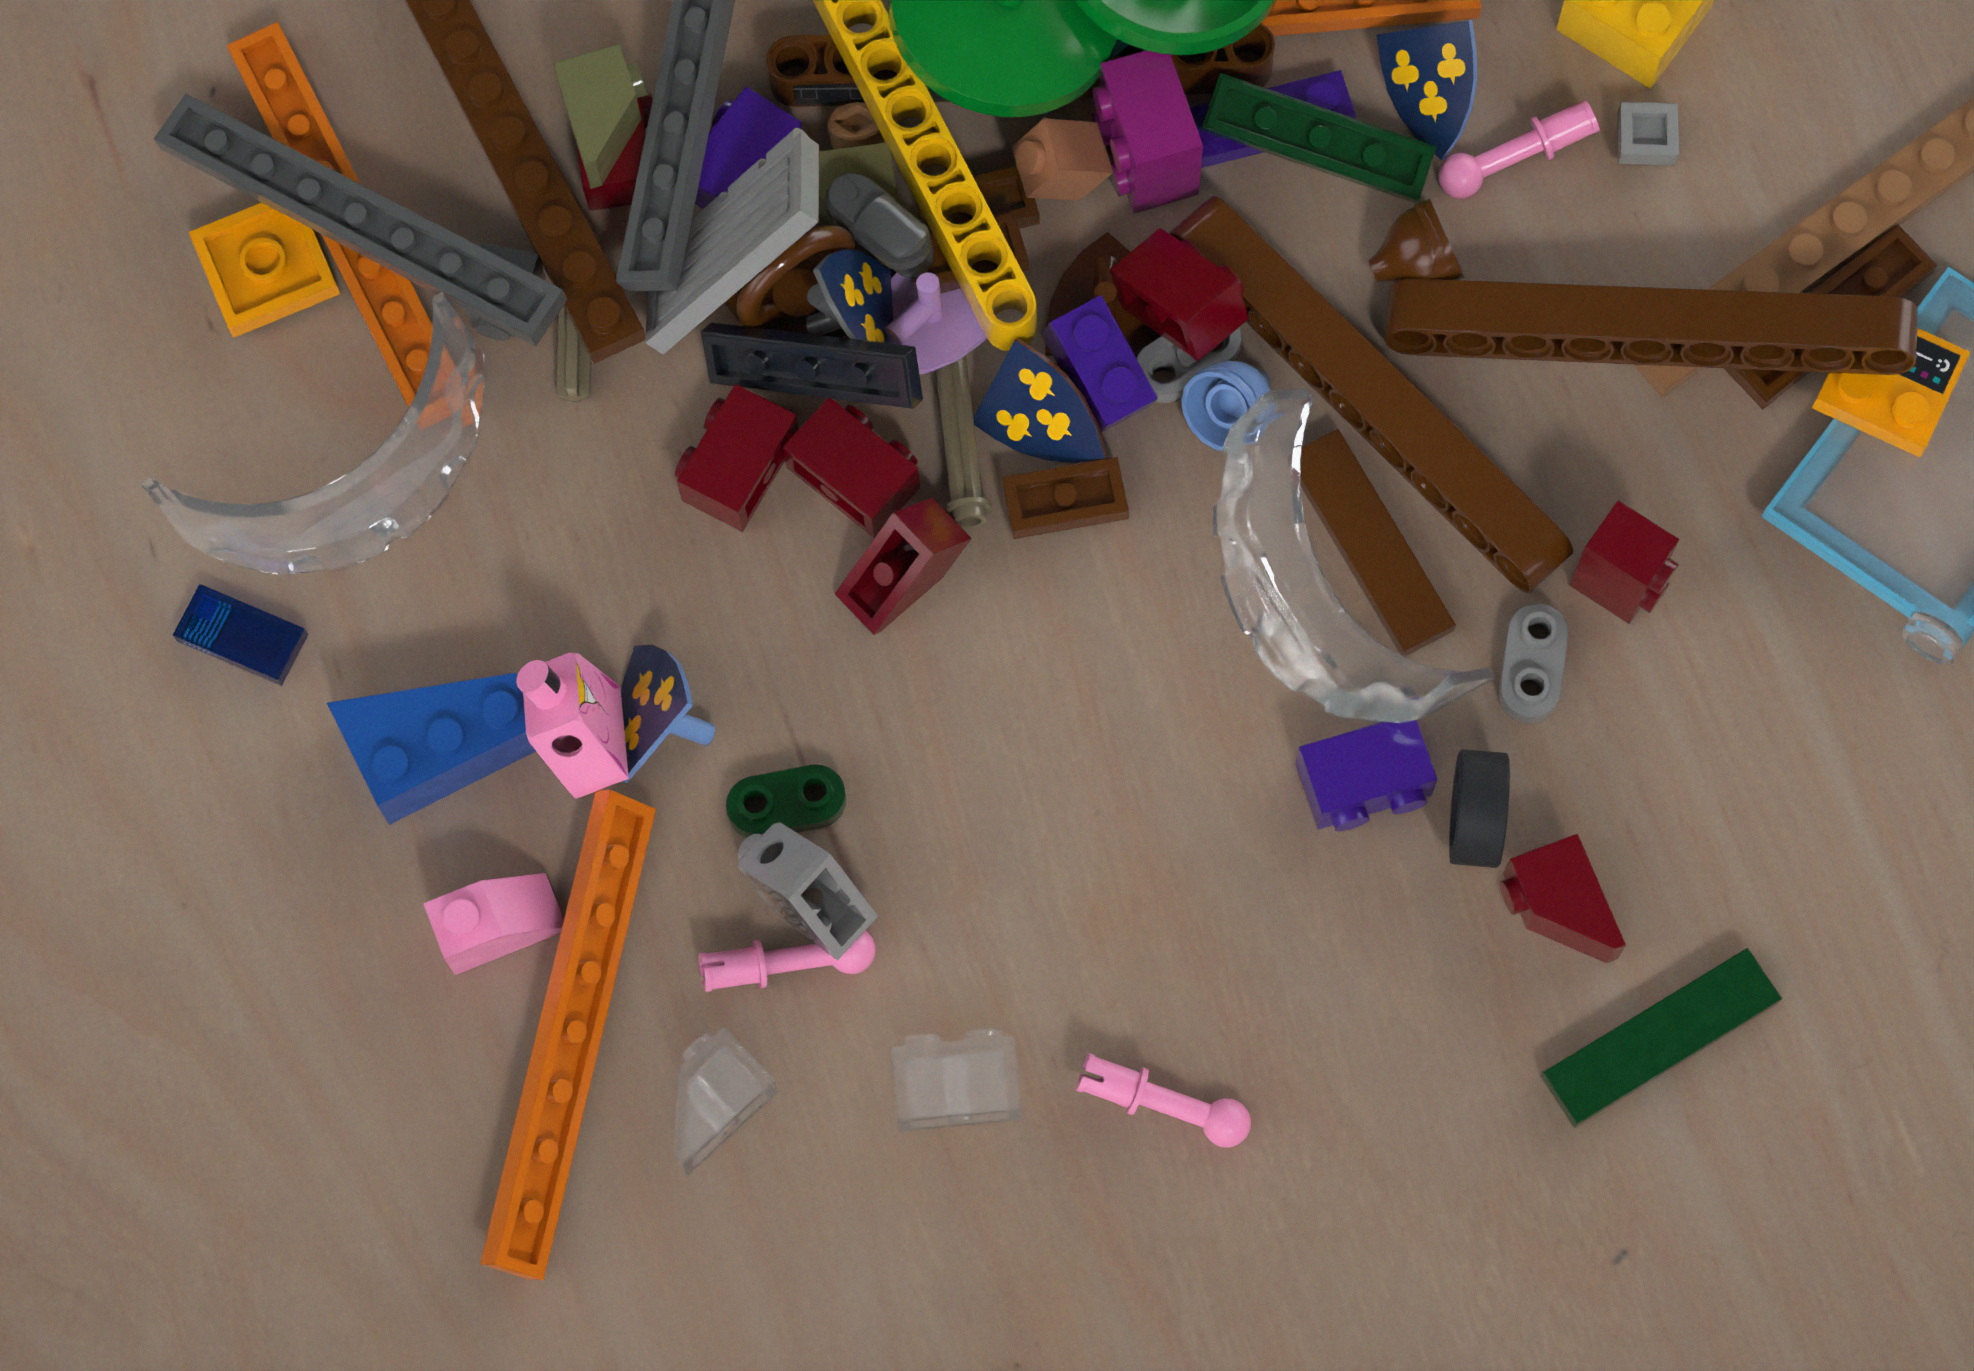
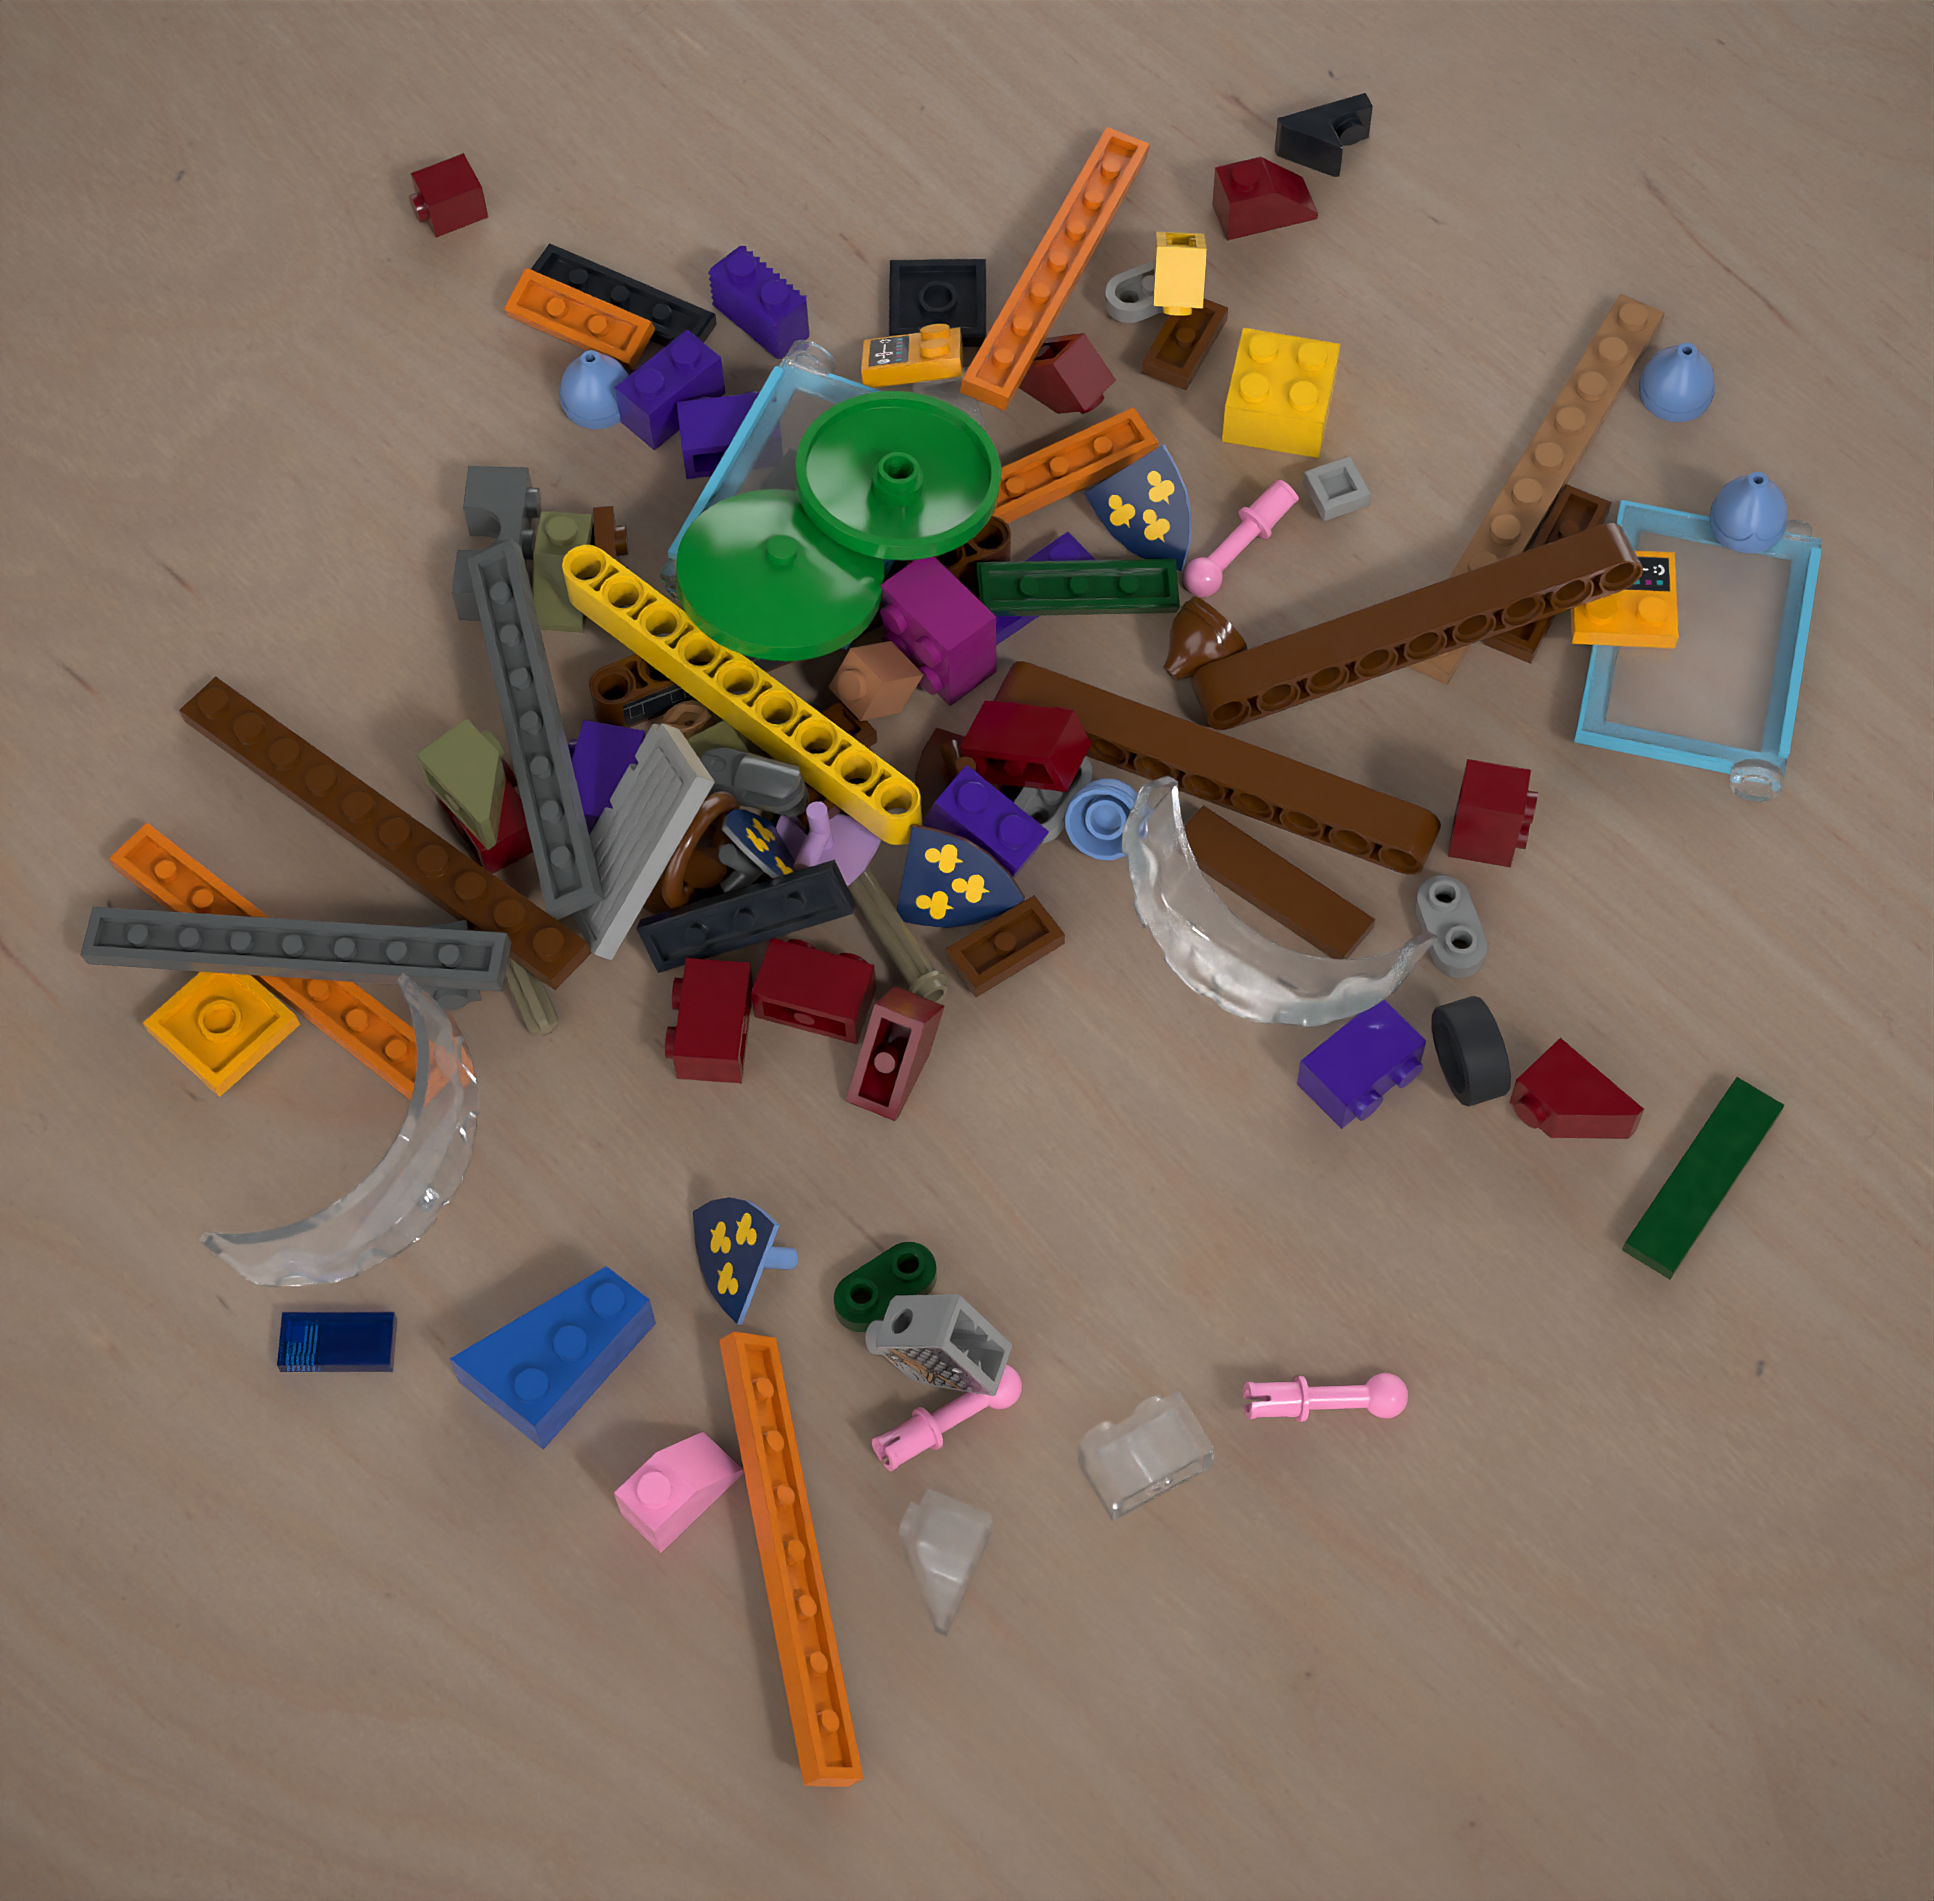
camera: 25 degrees left, 10 degrees down
bright pink torso [516,652,629,799] -> none

